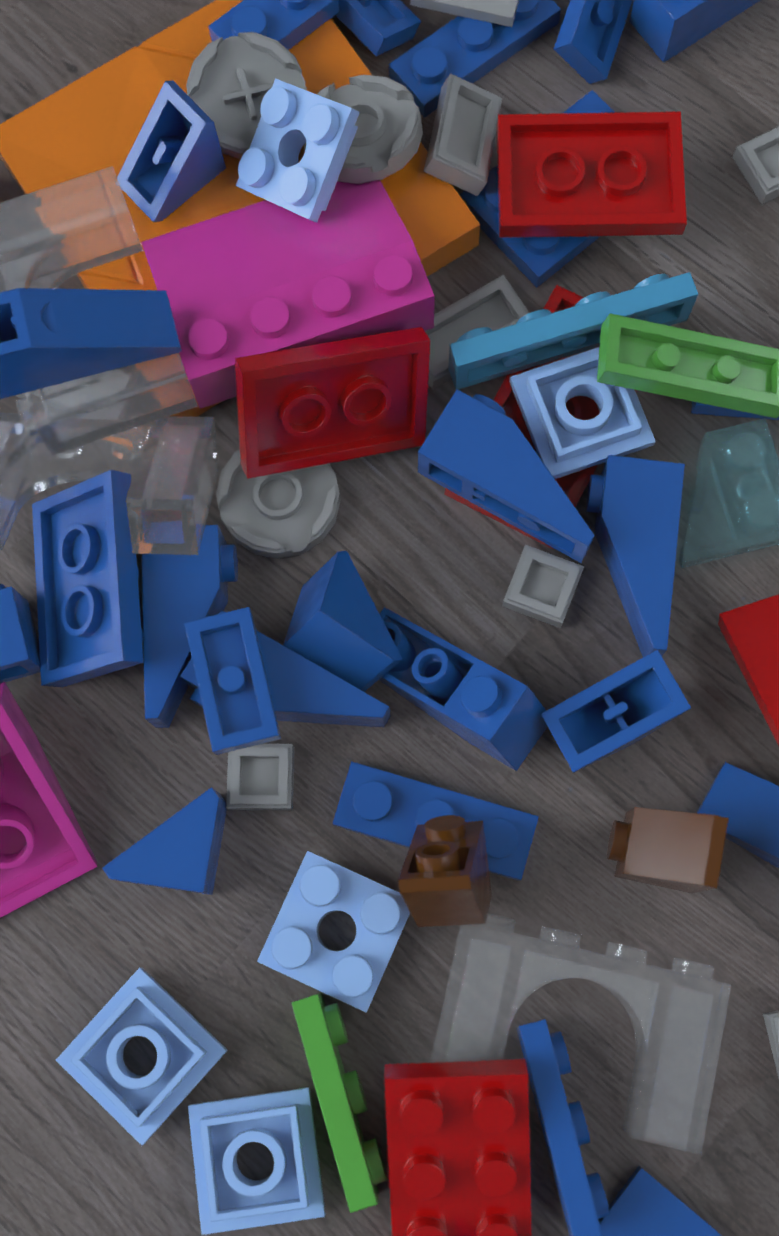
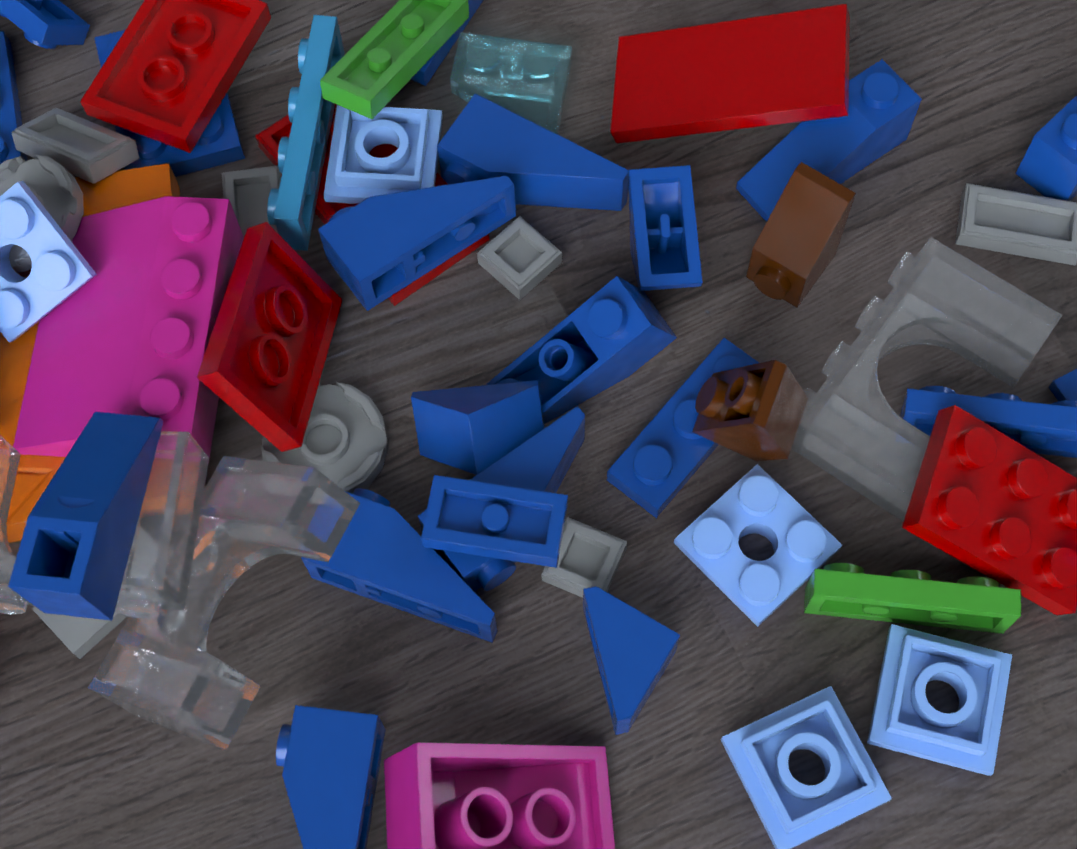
camera: 70 degrees left, 10 degrees down
blue plate [32,470,144,687] -> none

